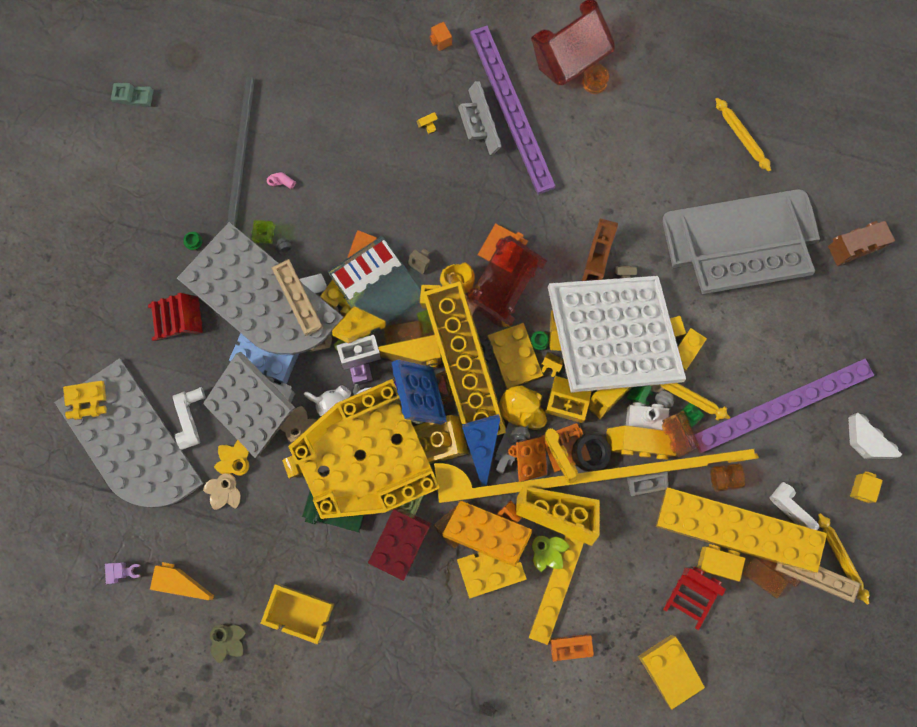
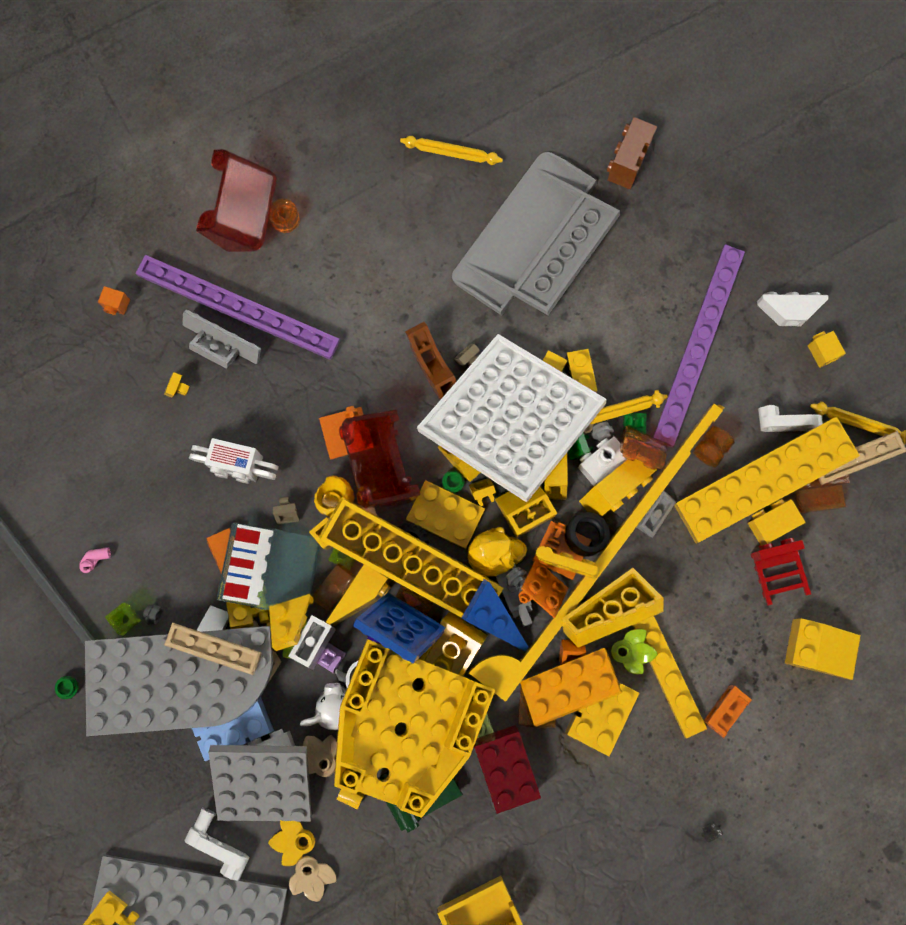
camera: 45 degrees left, 0 degrees up
red plate [148,293,203,341] -> none
none -> white brick [189,438,279,484]

